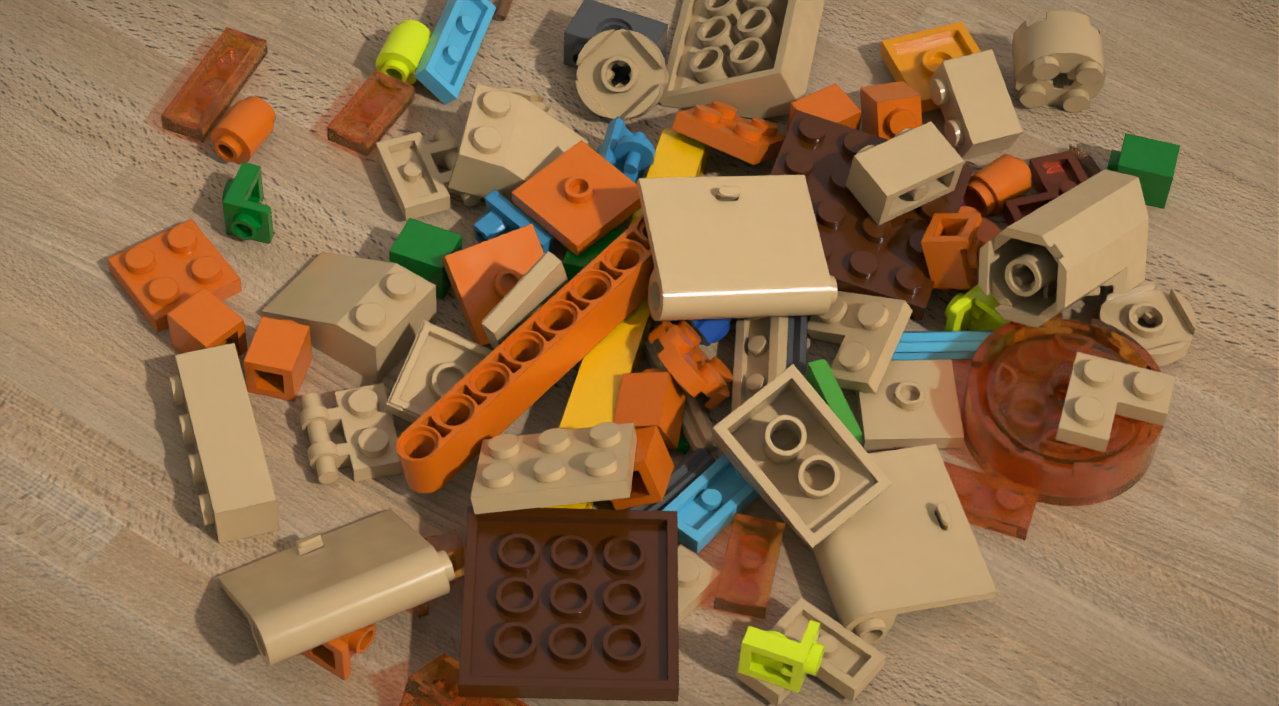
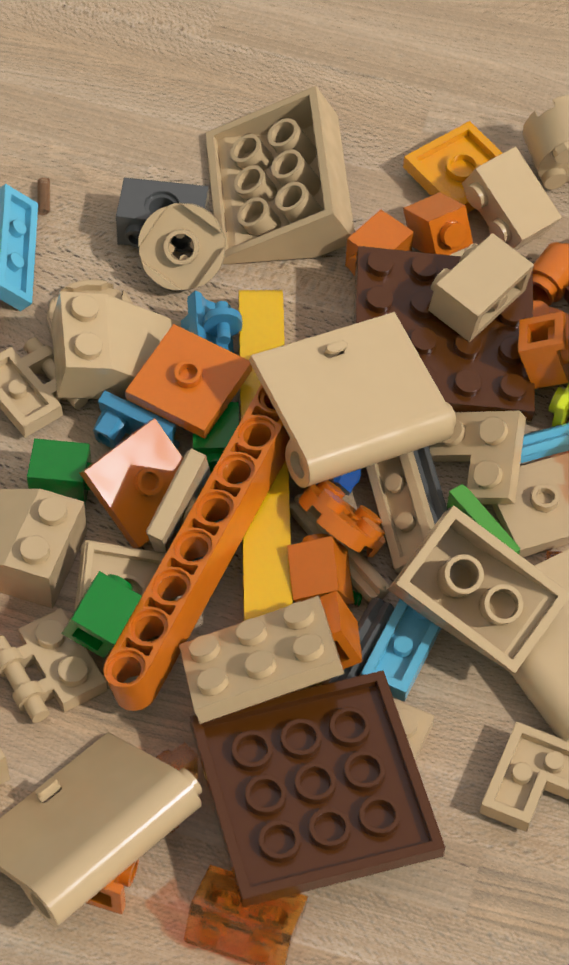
camera: 15 degrees left, 5 degrees up
orange plate [671,100,785,165] -> none
clear orange plate [713,513,786,619] -> none
neon yellow bracket [738,620,826,693] -> none
none -> green brick [61,571,142,658]

